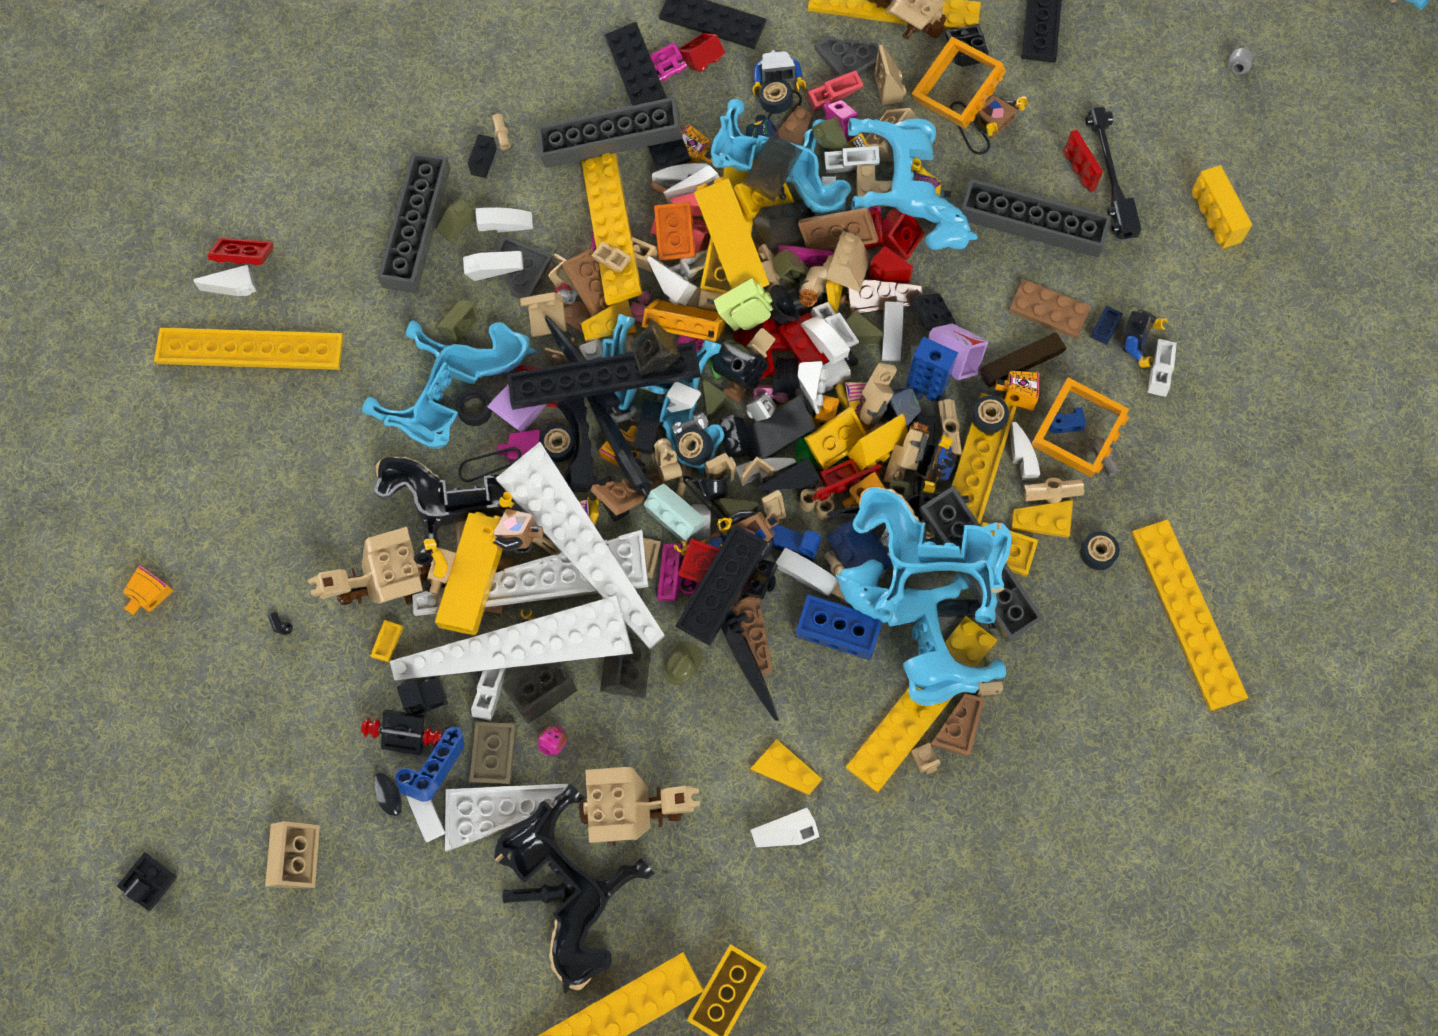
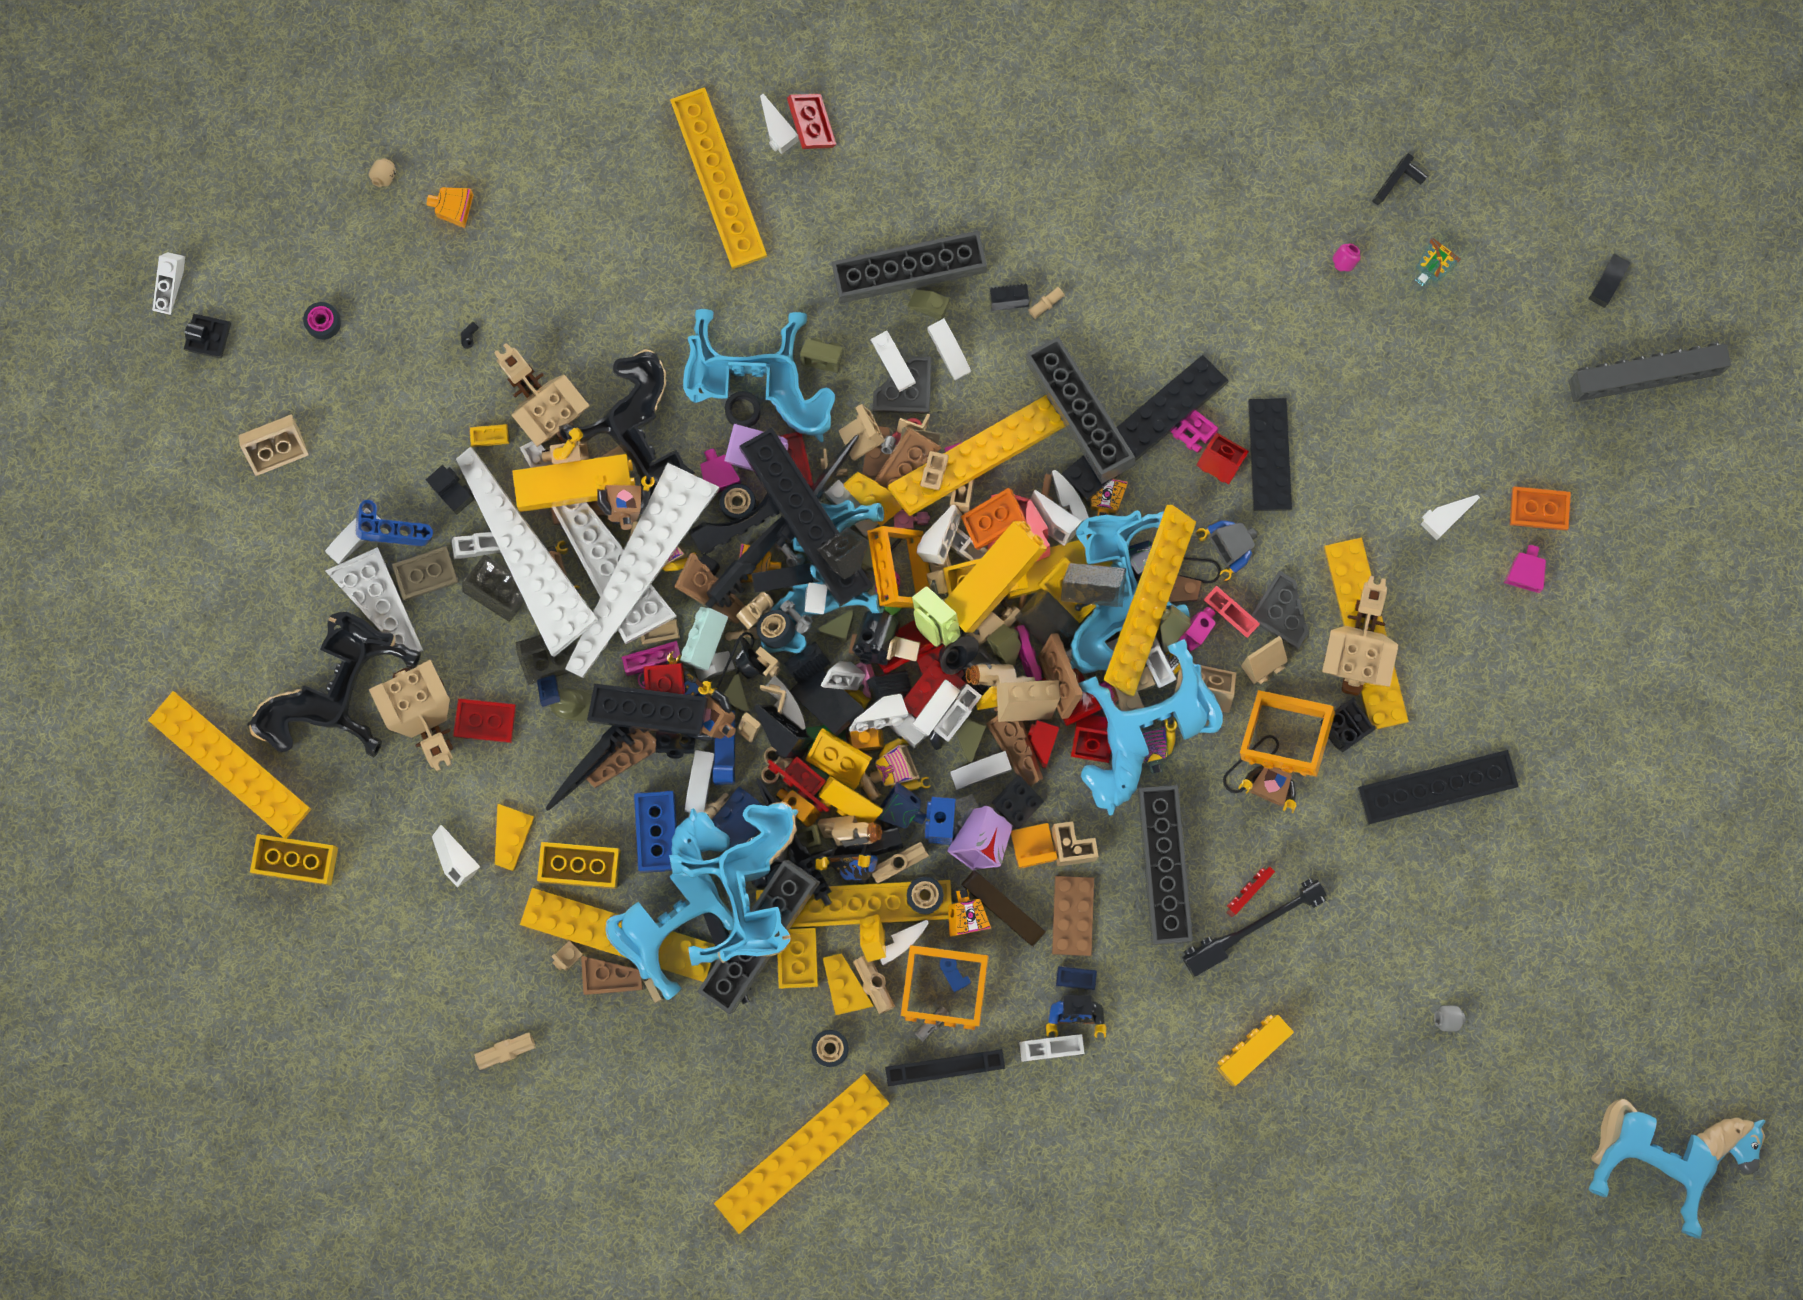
camera: 70 degrees right, 10 degrees up
black plate [361,709,443,755] -> none
black arm [374,773,402,816] -> none
black piece [458,447,521,482] -> none
black pin [502,883,567,903] -> none
dark pink head [537,725,567,756] -> none
black wheel [759,79,793,114] -> none
tan plate [858,363,897,430] -> none
none -> white slope [152,252,185,315]
none -> wheel [303,302,341,340]
none -> tan head [369,158,397,187]
none -> red plate [453,698,516,743]
none -> tan piece [474,1032,536,1070]
none -> dark blue plate [537,675,561,707]
none -> yellow brick [537,842,621,889]
none -> yellow brick [860,915,886,962]
none -> black arch [885,1049,1005,1087]
none -> light orange bracket [1011,823,1057,869]
none -> tan brick [1051,821,1099,867]
none -> yellow plate [1104,505,1196,696]

